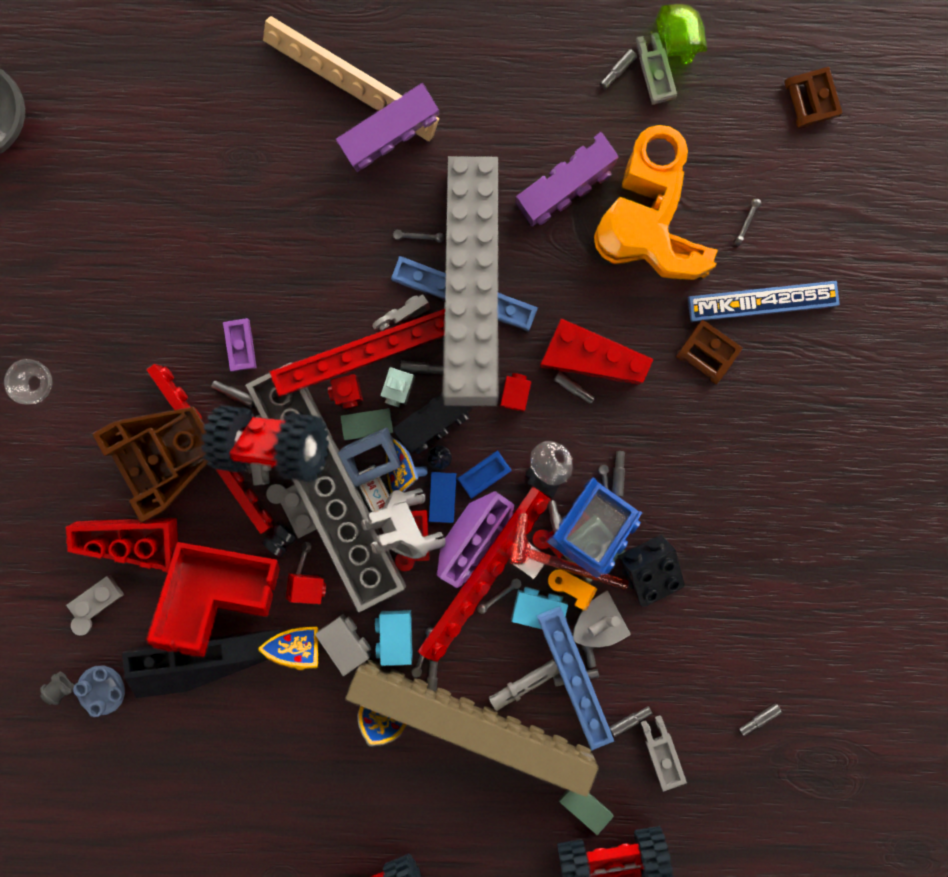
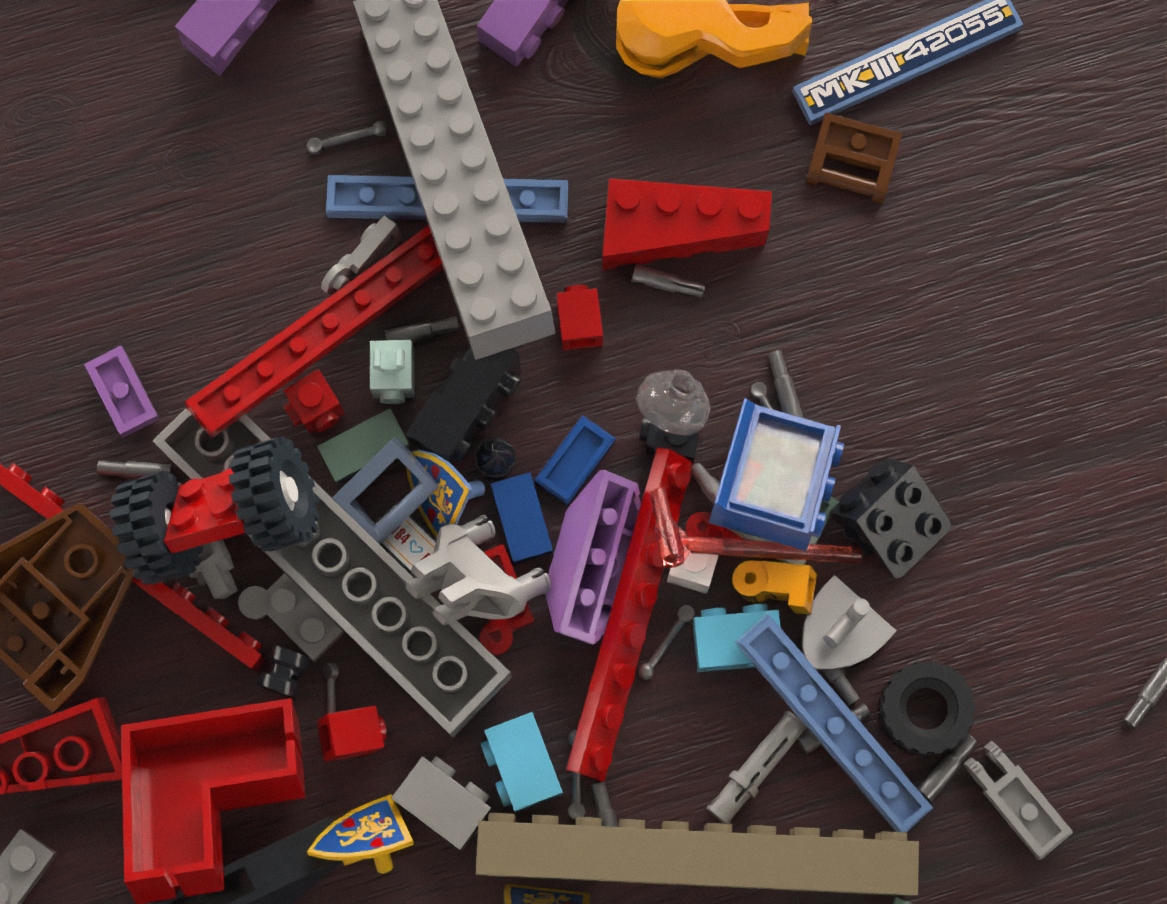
camera: 20 degrees left, 10 degrees down
none -> black tyre [878,661,976,757]

